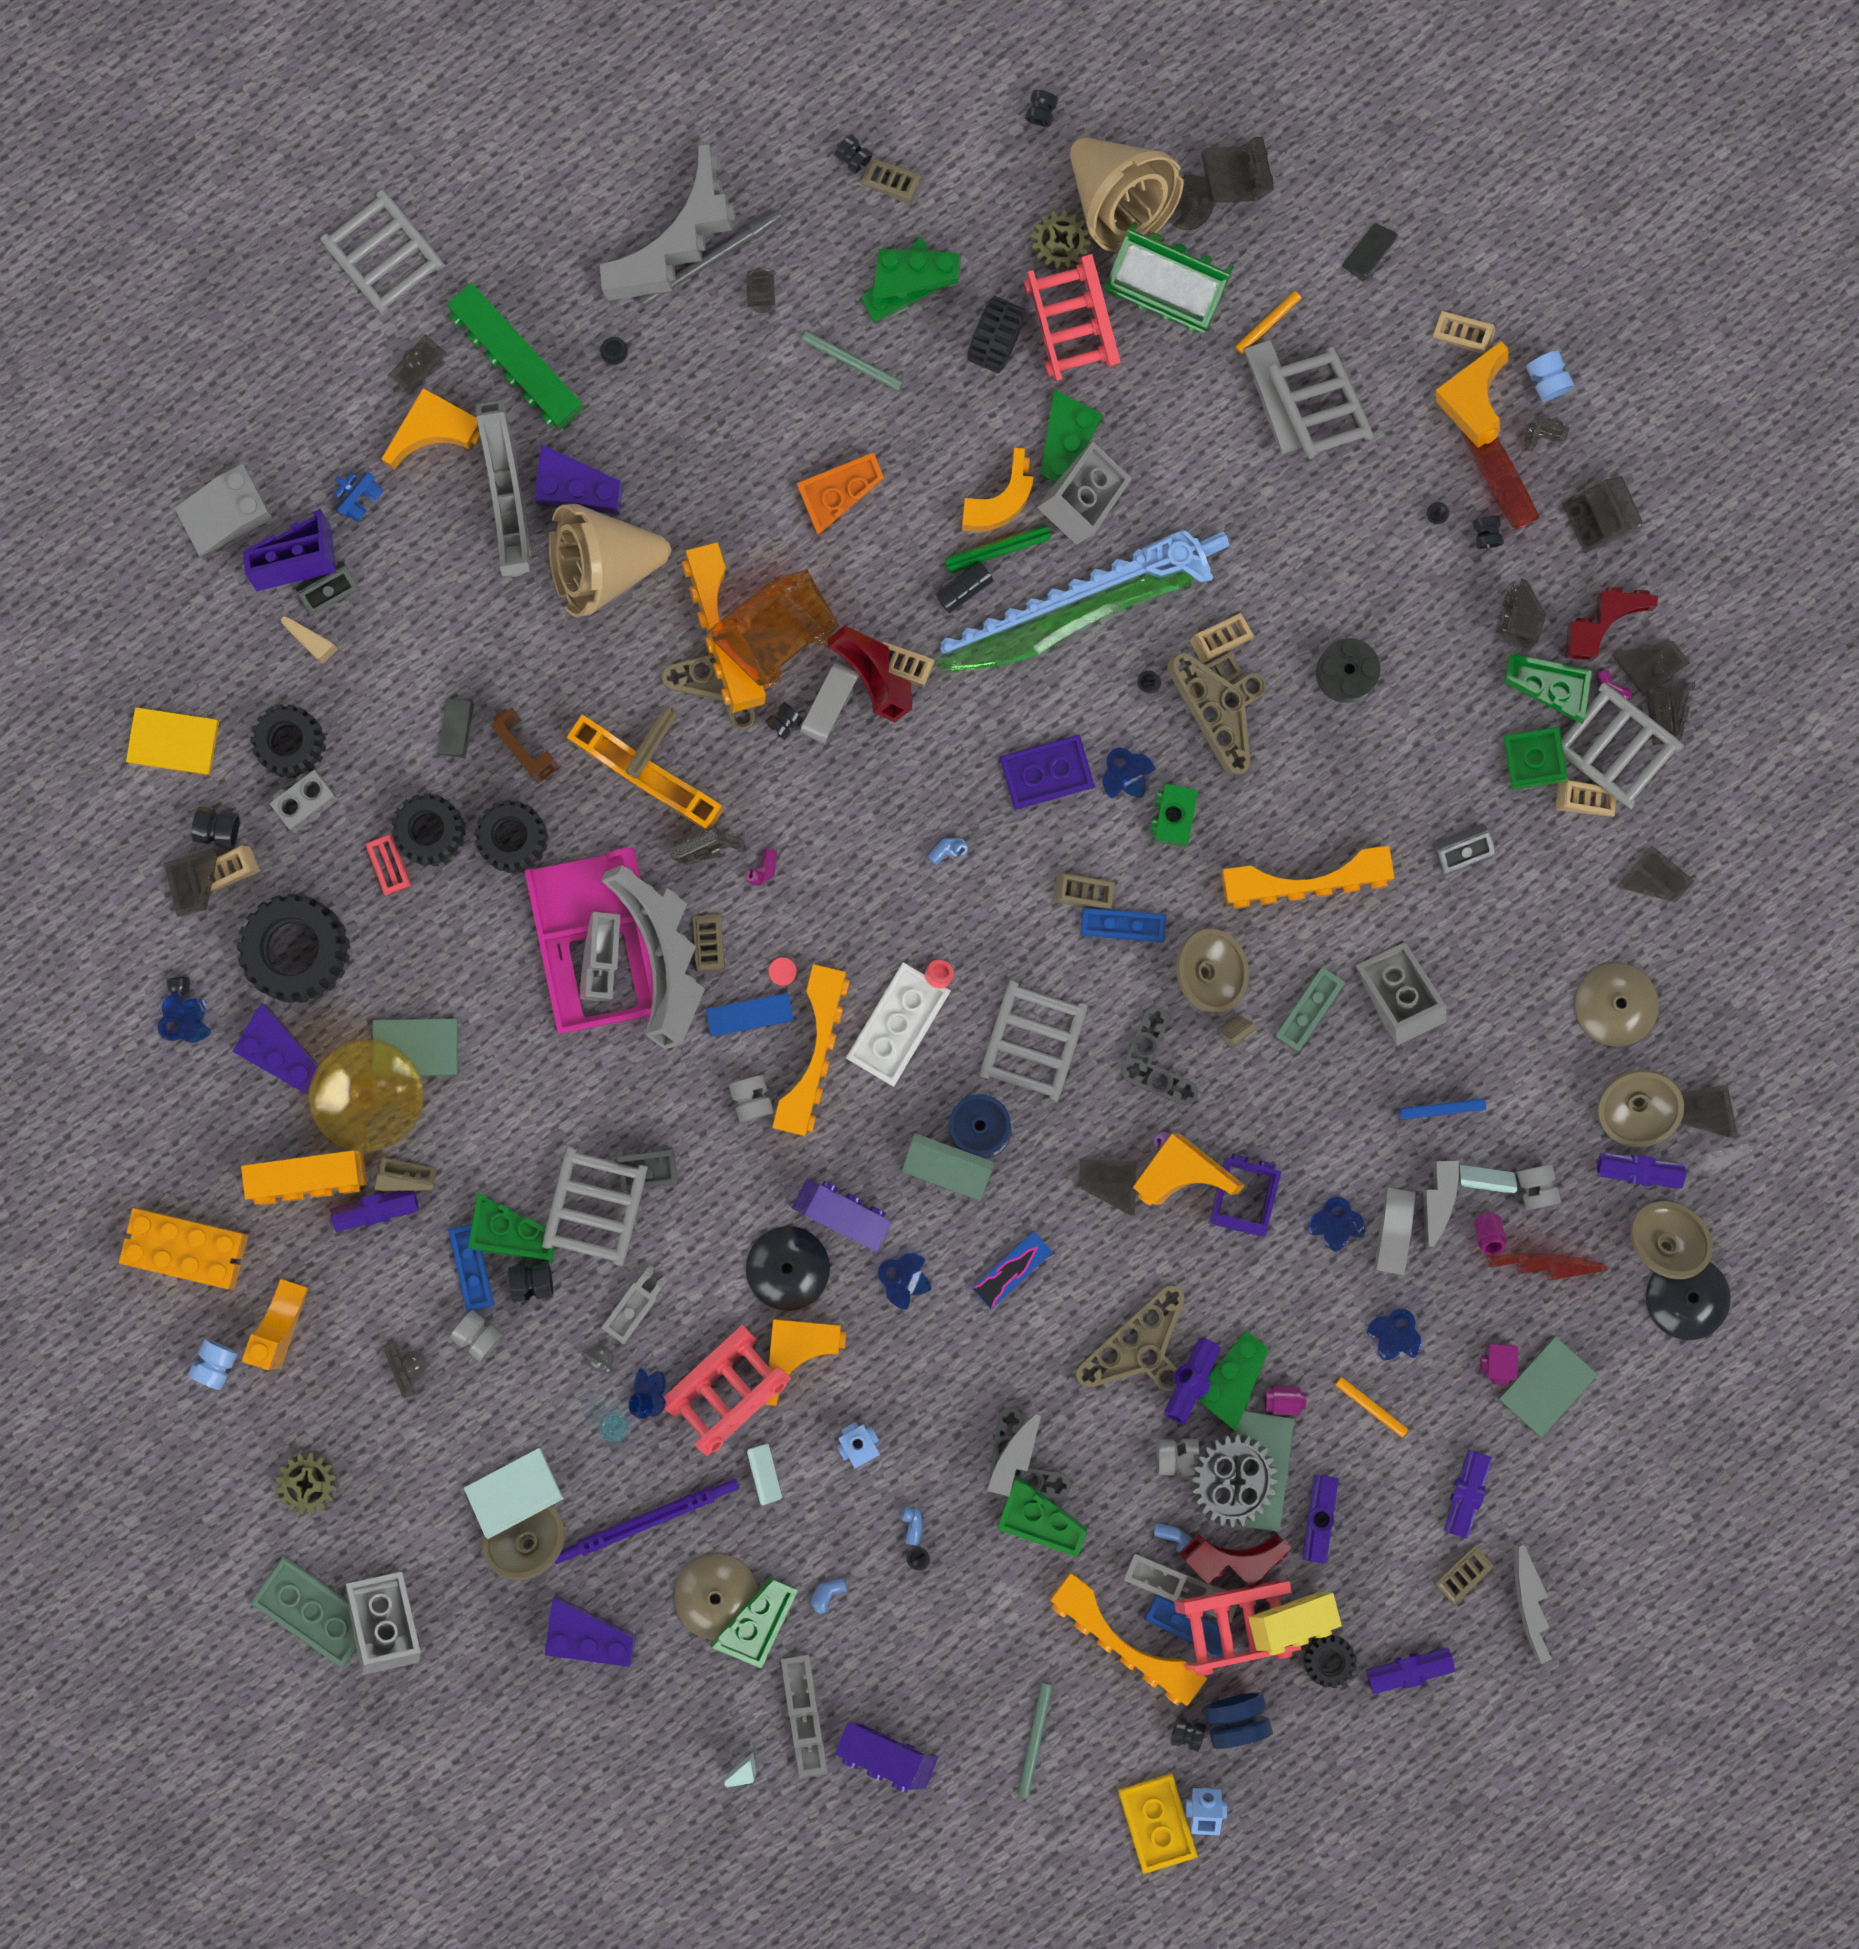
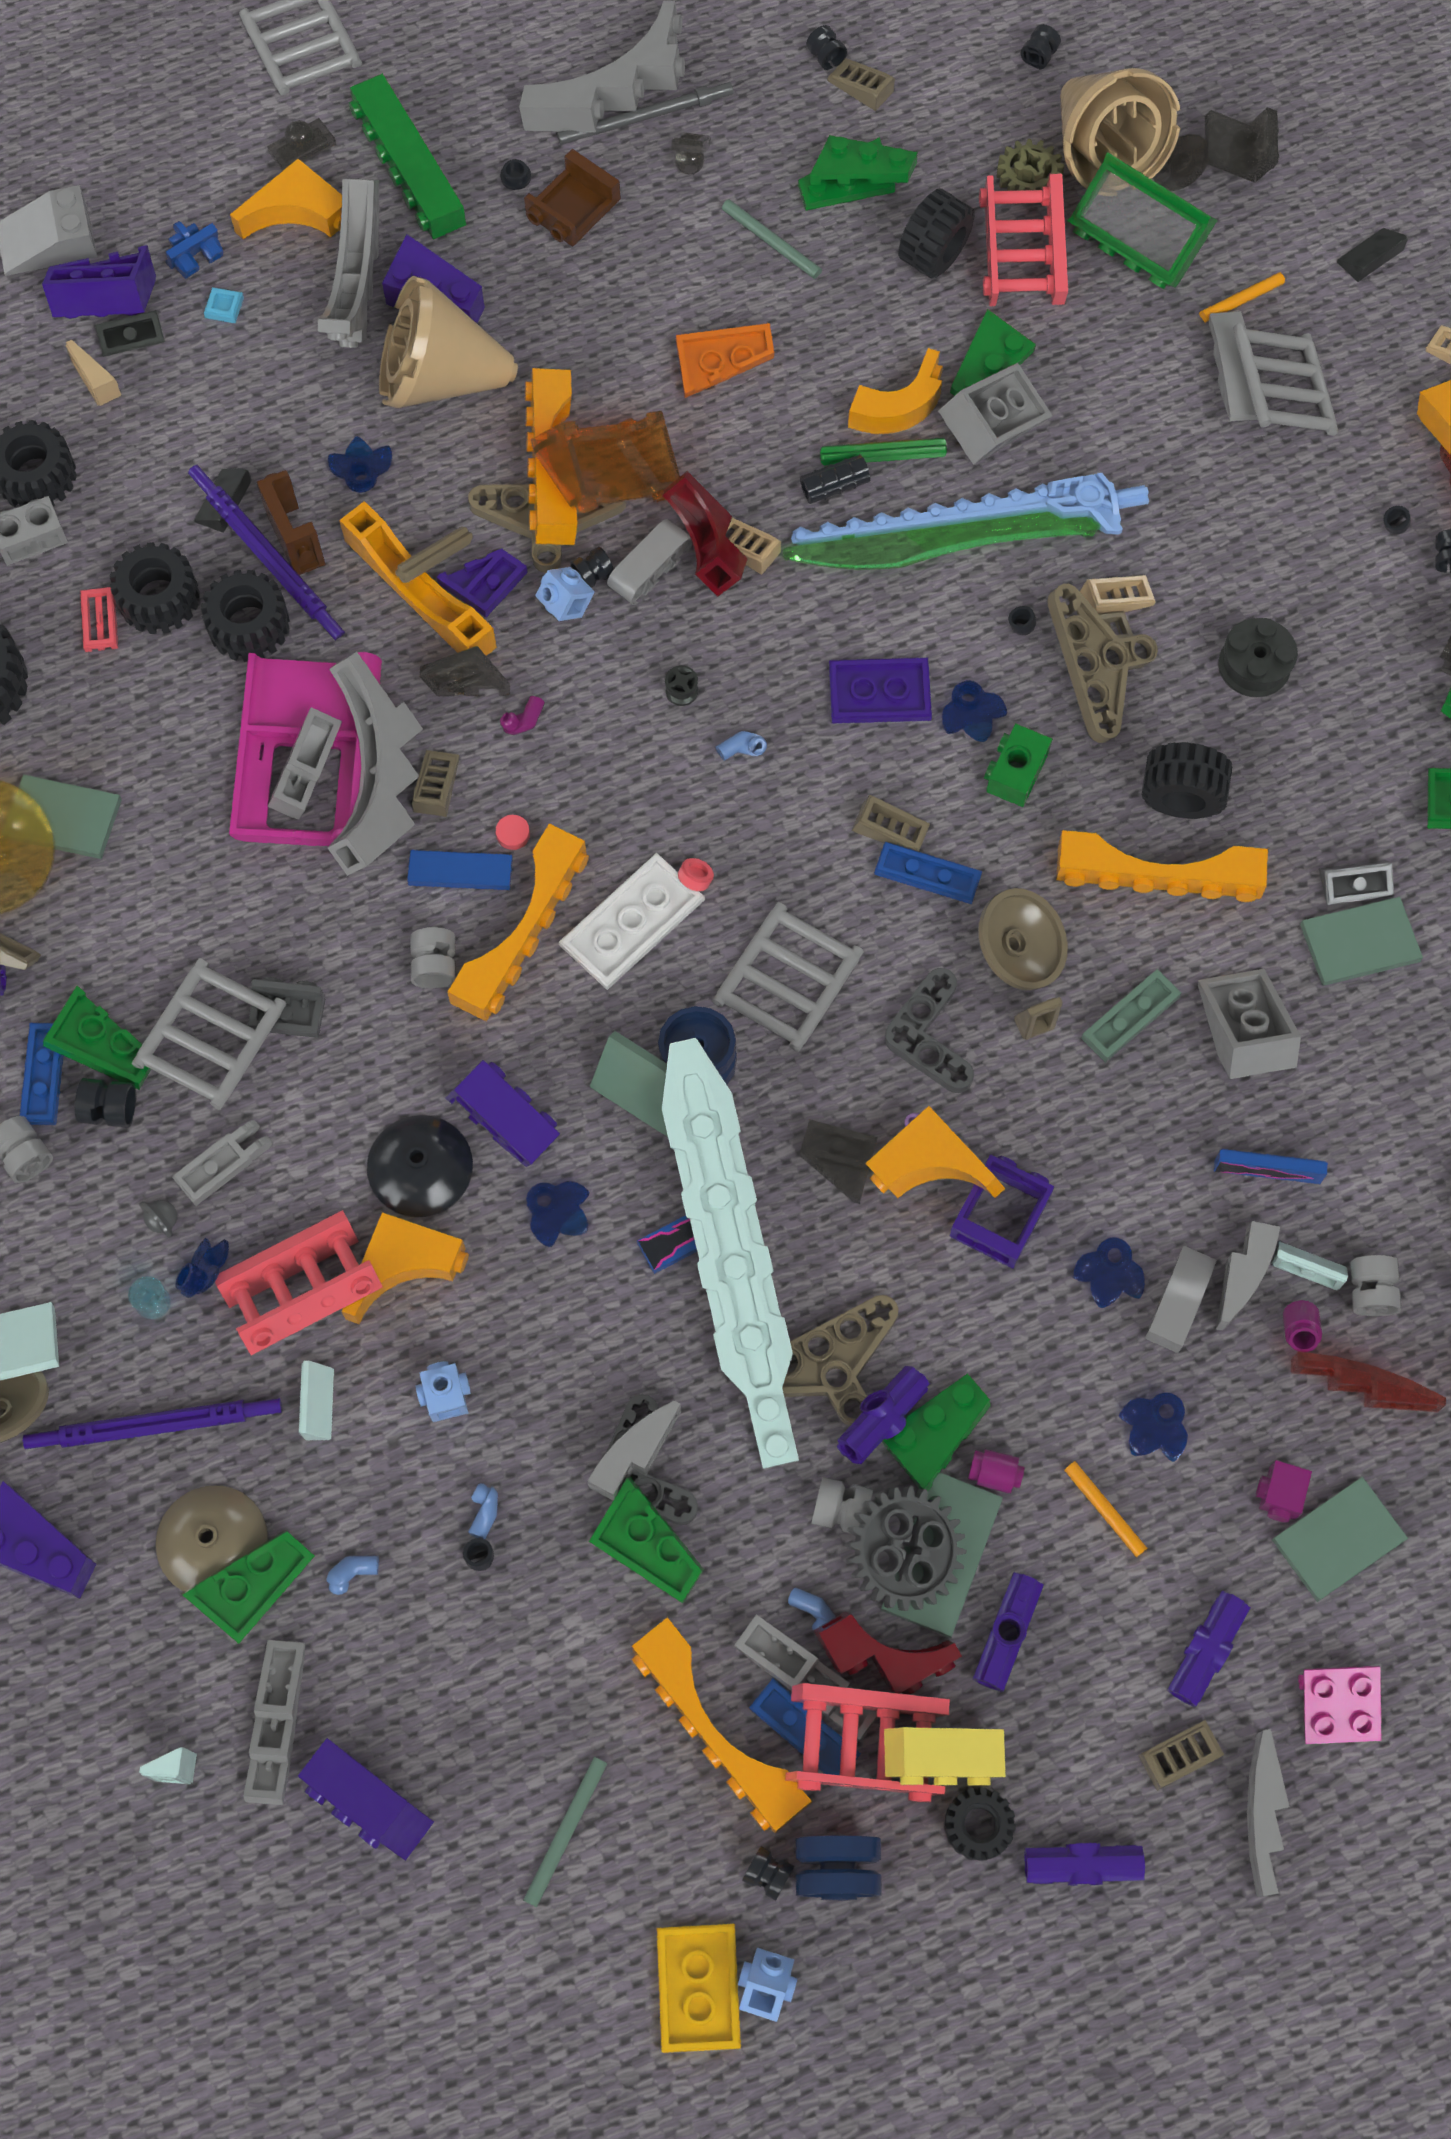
camera: 15 degrees right, 15 degrees down
none -> dark purple axle [188,465,345,641]
none -> medium azure tile [204,287,244,323]
none -> clear blue plate [328,436,392,493]
none -> dark purple wing [437,548,528,618]
none -> reddish brown panel [524,149,621,247]
none -> light blue brick [535,567,594,621]
none -> light aqua plate [662,1038,799,1469]
none -> pearl dark grey wheel [665,665,698,706]
none -> black tyre [1141,742,1233,819]
none -> hinge [1298,1666,1381,1744]
none -> sand green tile [1300,897,1423,986]

